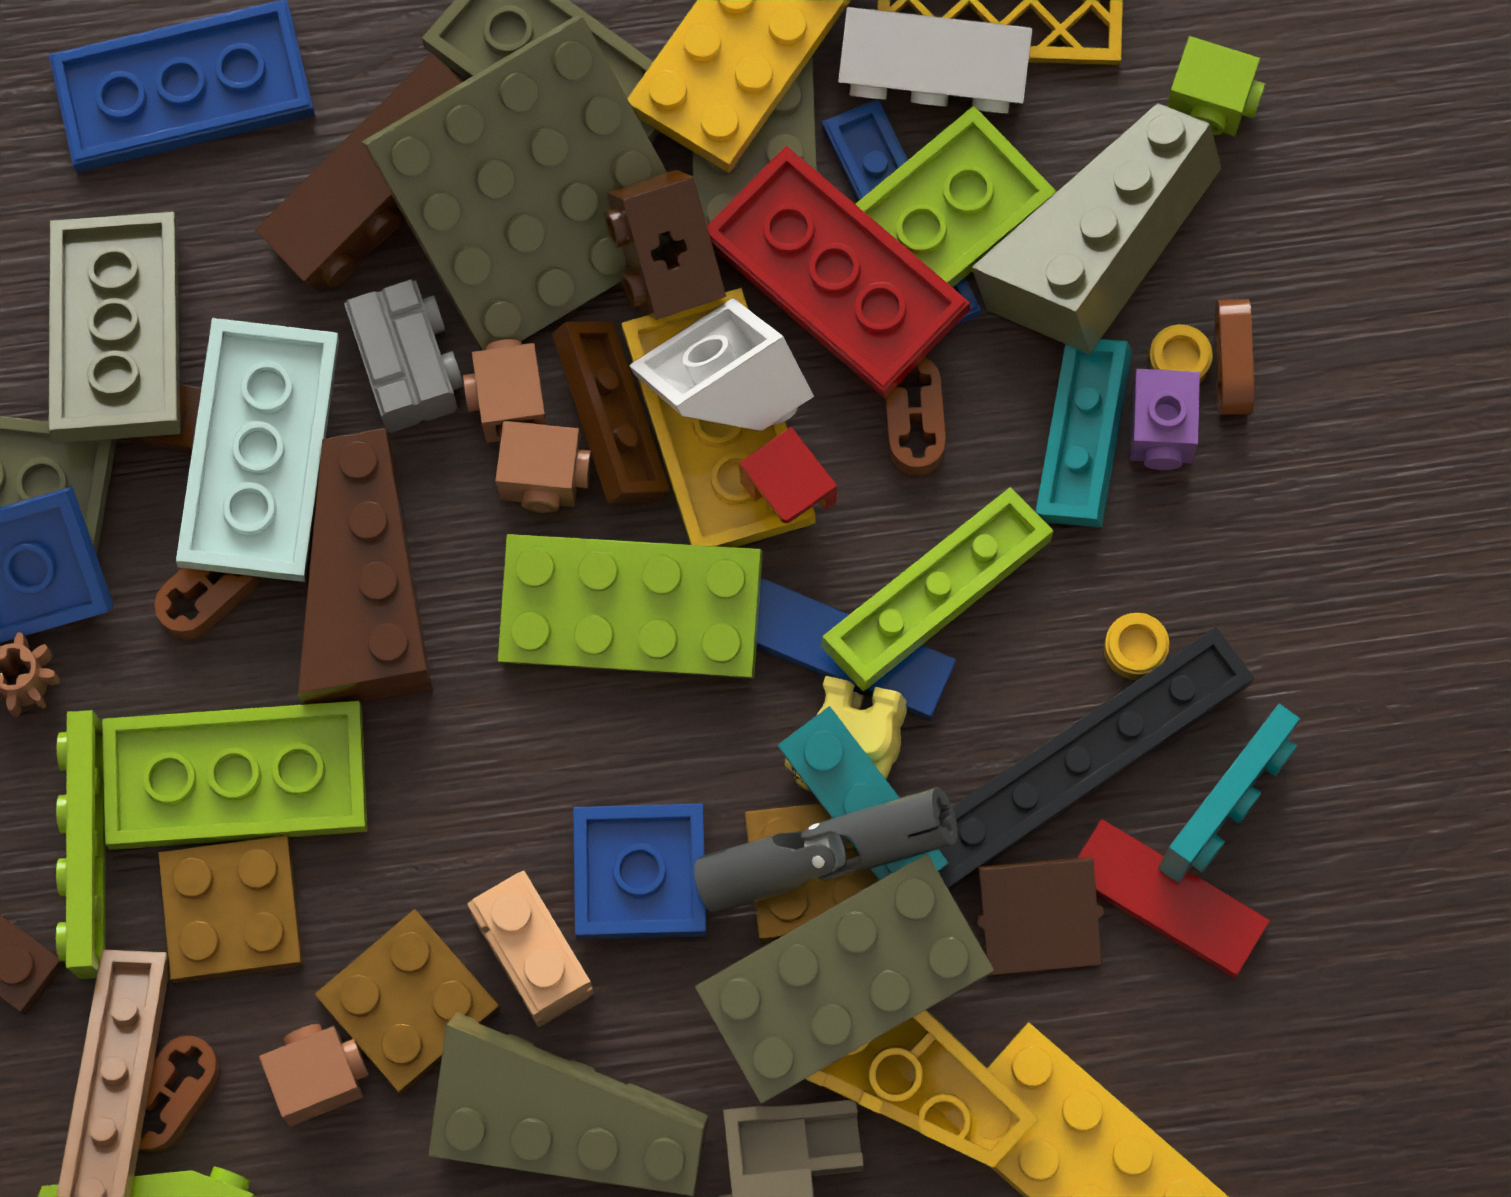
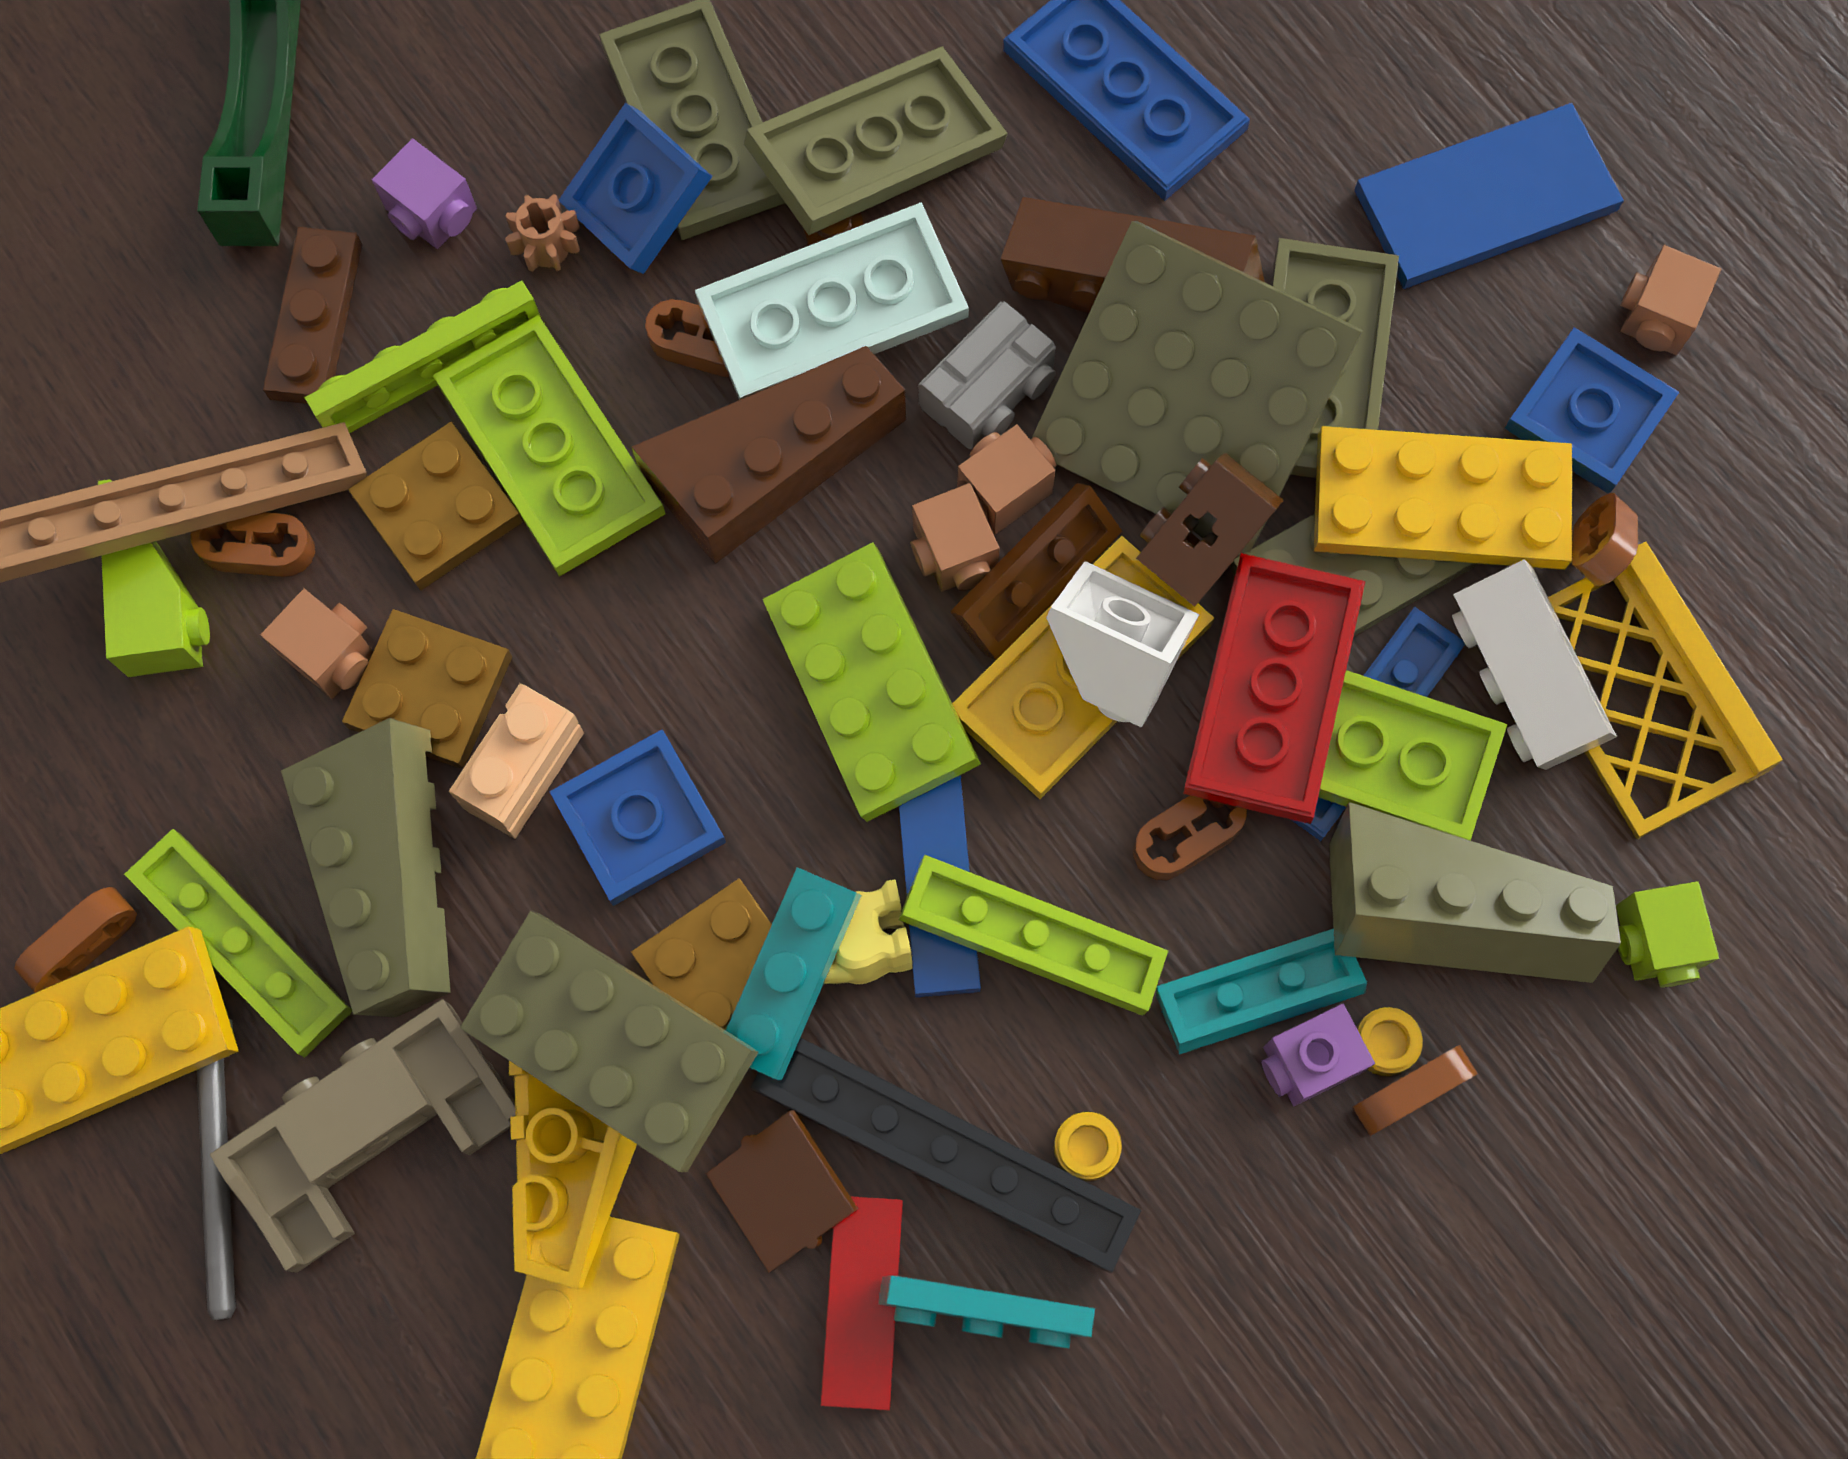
camera: 60 degrees right, 0 degrees up
dark grey piece [694,787,957,913] -> none
red panel [739,427,837,524] -> none

